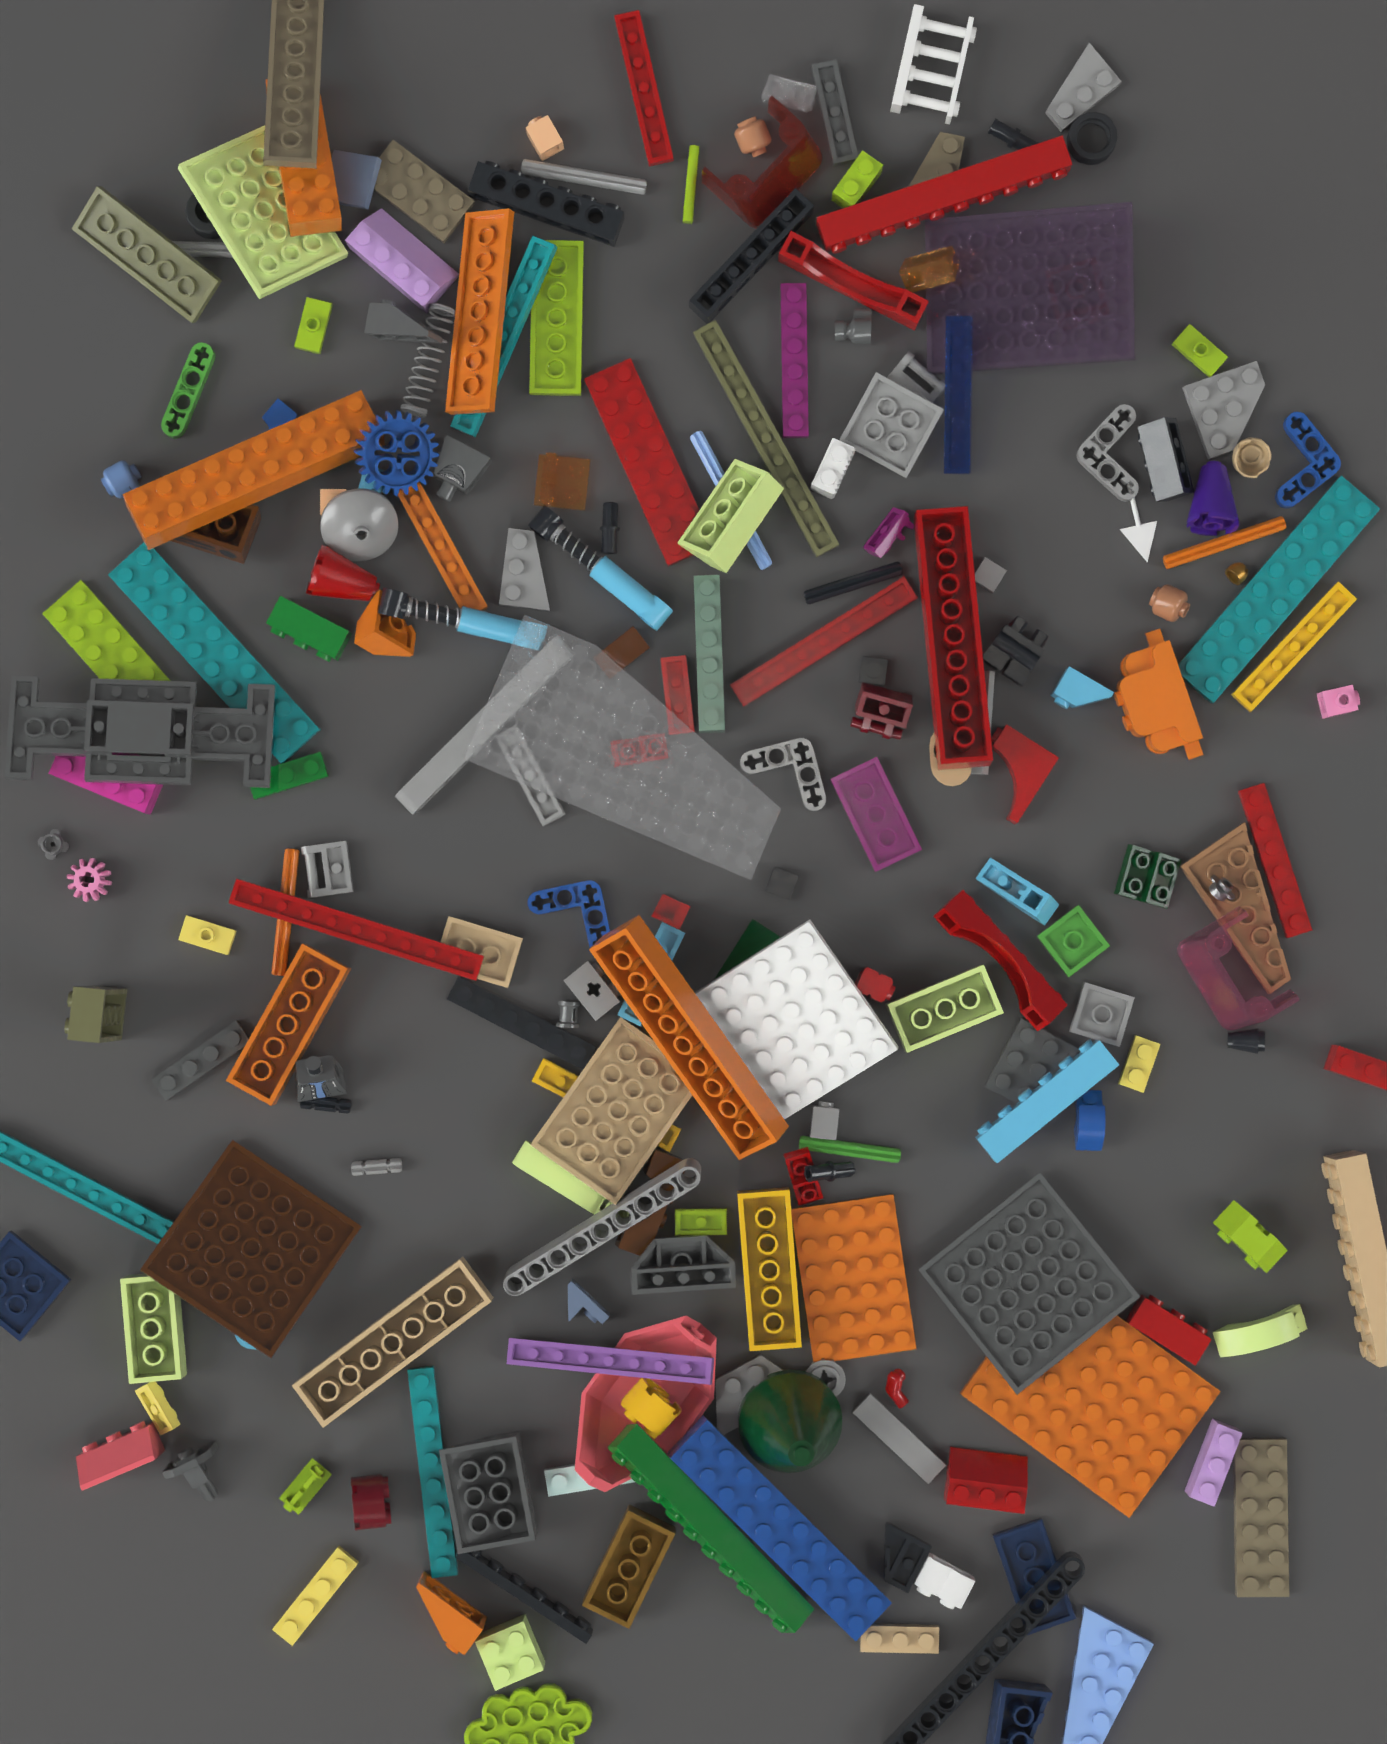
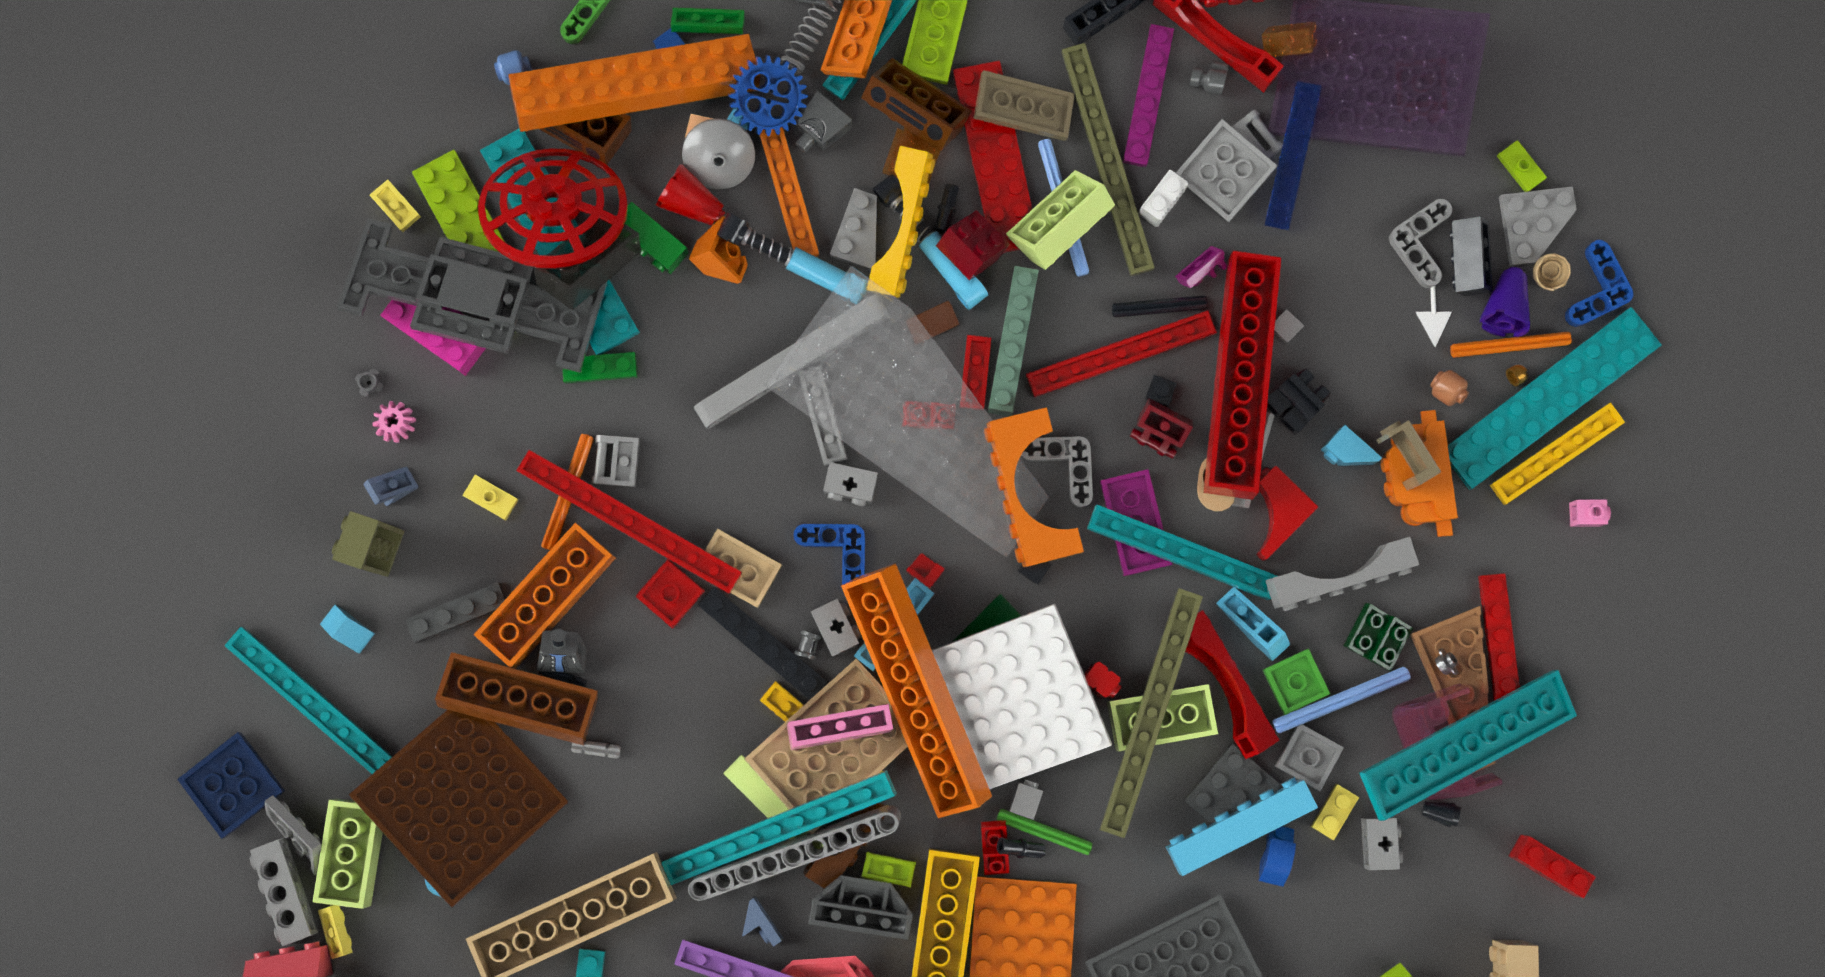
camera: 10 degrees right, 5 degrees down
none -> light grey brick [250,838,318,947]
none -> light grey wing [265,795,322,875]
none -> medium azure slope [320,604,375,654]
none -> sand blue slope [363,466,418,506]
none -> light yellow plate [370,180,421,232]
none -> dark orange brick [435,652,598,746]
none -> red dish [478,148,628,268]
none -> clear smoke brick [534,209,641,310]
none -> red tile [635,559,706,629]
none -> teal plate [661,770,897,885]
none -> green plate [671,8,745,34]
none -> bright pink brick [787,704,893,750]
none -> light grey brick [823,462,878,507]
none -> reddish brown brick [861,58,972,151]
none -> yellow arch [867,146,935,298]
none -> dark red brick [936,210,1010,280]
none -> dark tan plate [974,70,1075,141]
none -> orange arch [984,407,1084,567]
none -> teal plate [1087,505,1278,600]
none -> olive plate [1099,588,1203,838]
none -> light grey arch [1265,537,1419,611]
none -> light blue axle [1272,667,1411,733]
none -> teal plate [1359,670,1577,821]
none -> light grey brick [1361,817,1403,870]
none -> dark tan panel [1376,420,1441,491]

